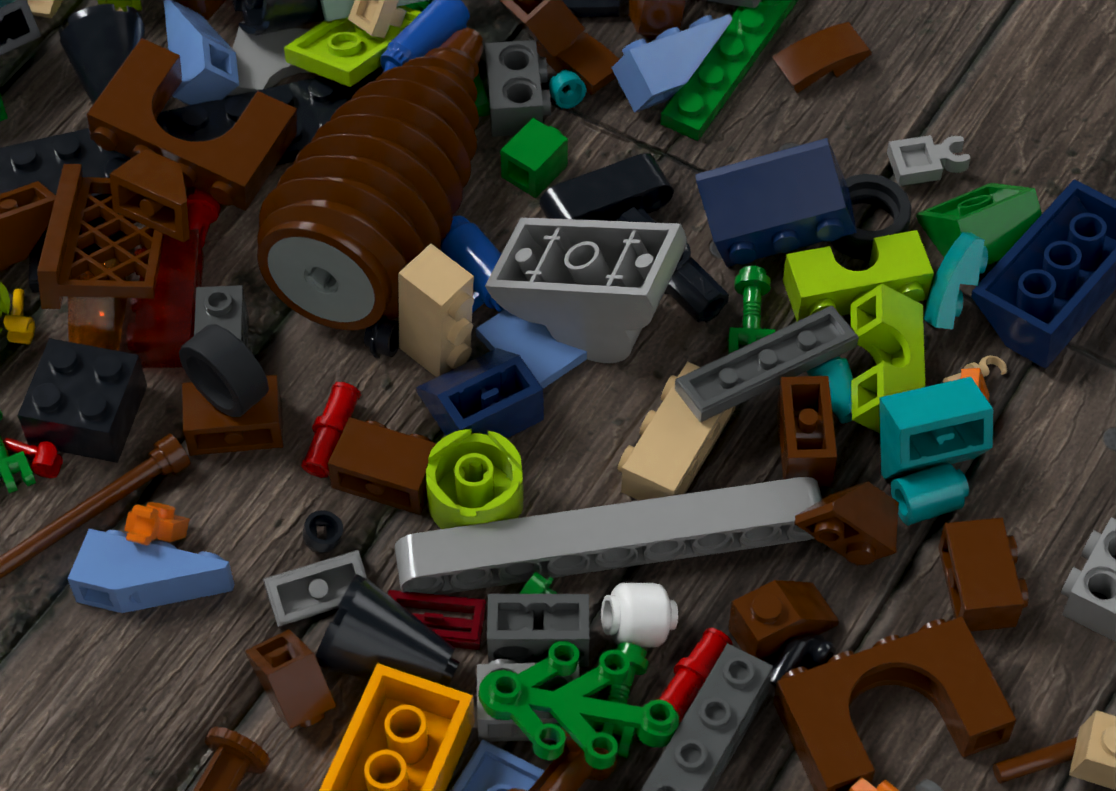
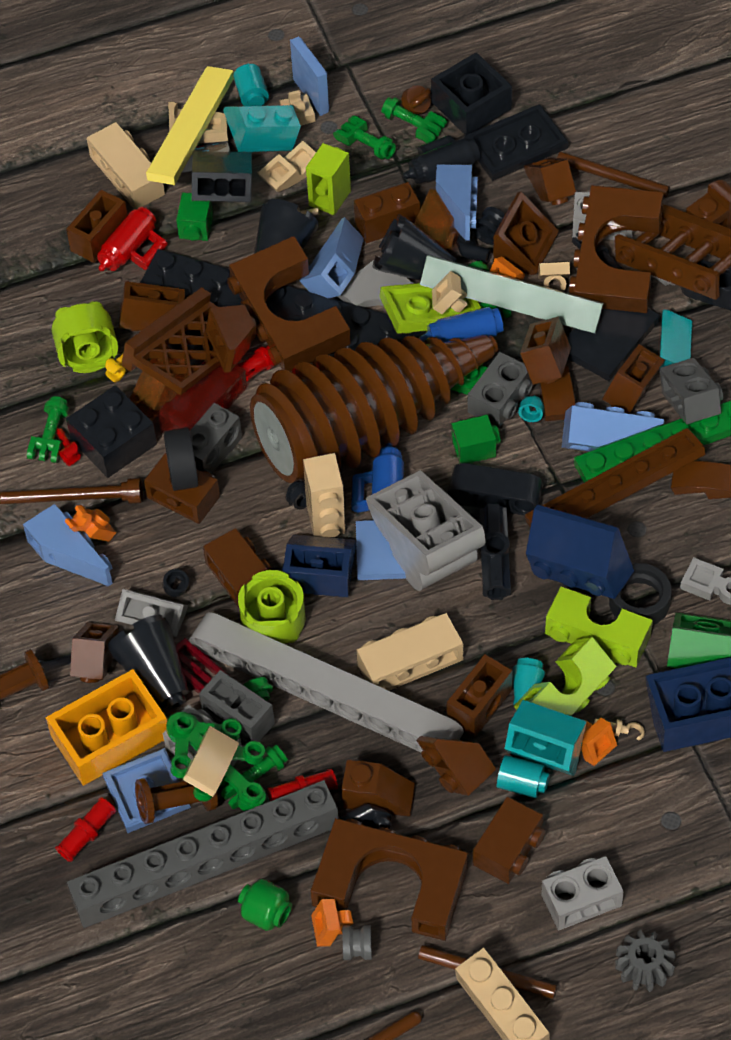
camera: 40 degrees right, 0 degrees up
red pin [301,382,361,478] -> none
white head [601,583,678,647] -> none
dark grey tile [675,305,859,423] -> none
green hinge [728,266,775,354] -> none
teal slope [923,232,988,329] -> none
none -> tan slope [183,726,239,797]
none -> reddish brown plate [525,428,706,527]

